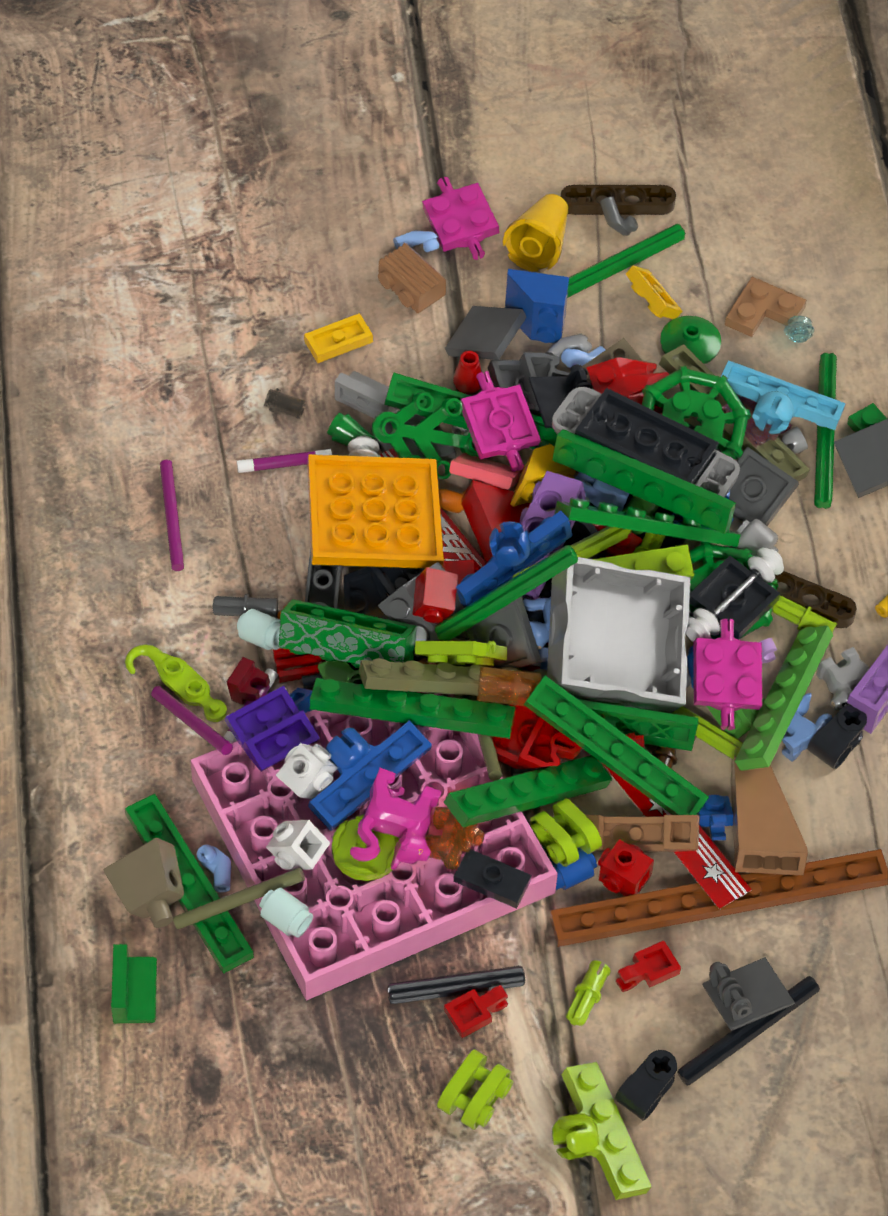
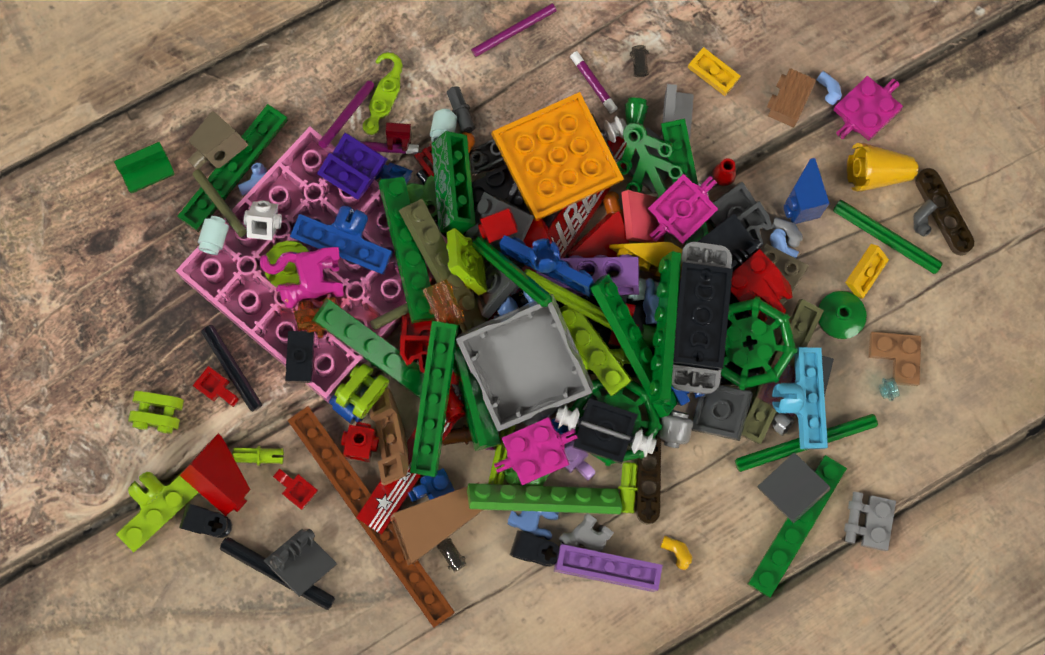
camera: 65 degrees right, 20 degrees up
white brick [276,743,338,799] -> none
dark grey tile [445,306,526,360] -> none
none -> red slope [180,433,251,516]
none -> clear smoke pin [437,538,467,573]

